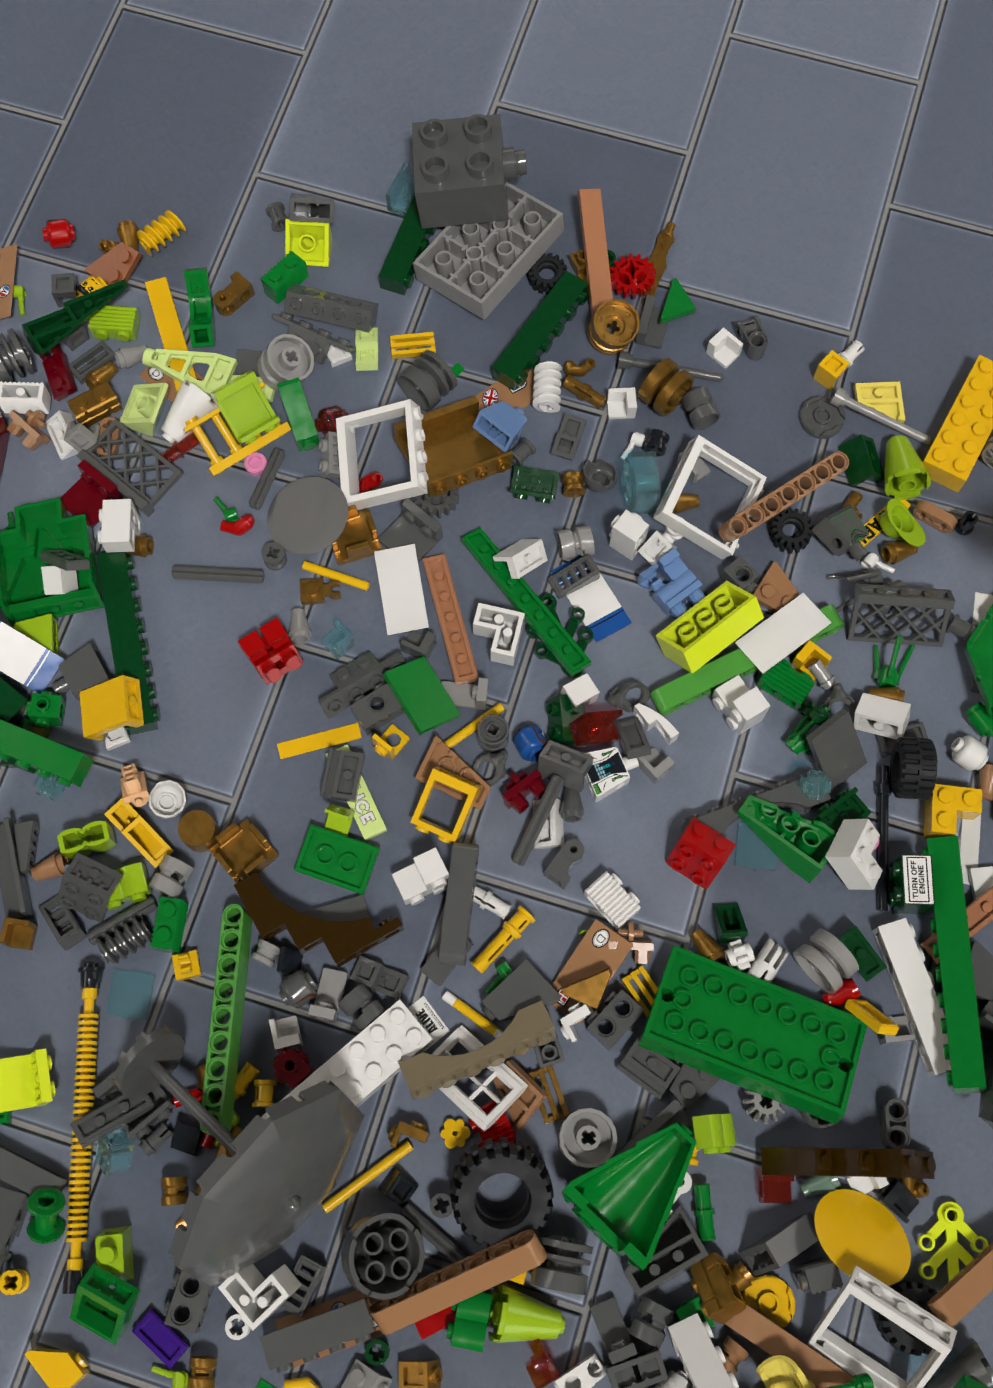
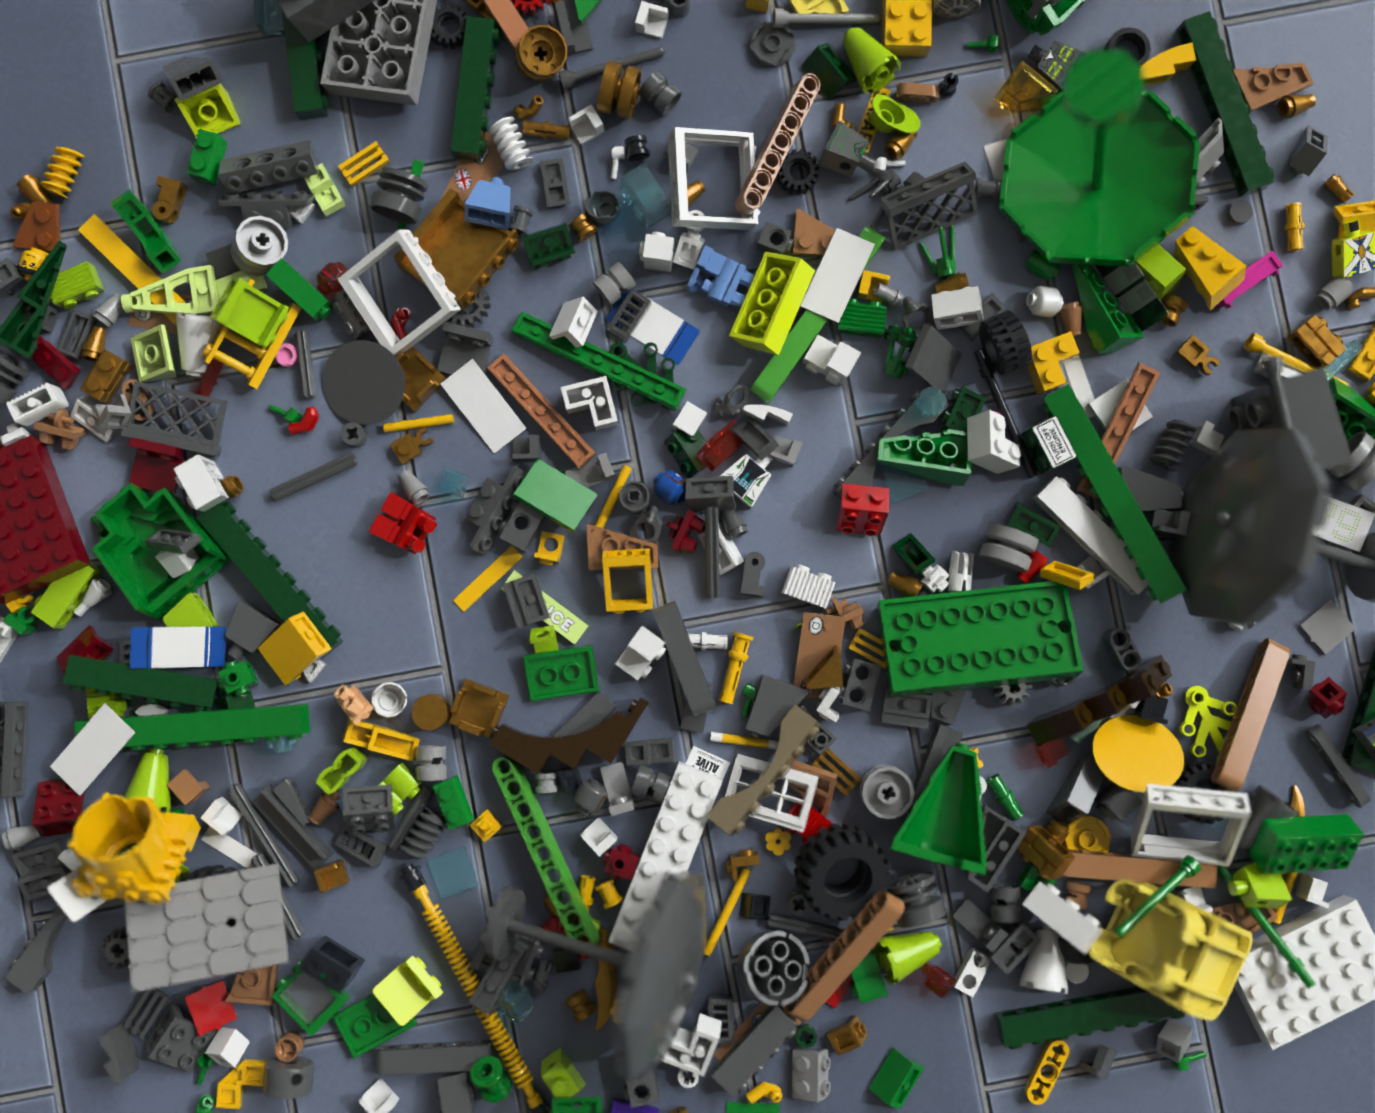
camera: 30 degrees left, 15 degrees up
lime brick [692,1114,737,1155] -> none

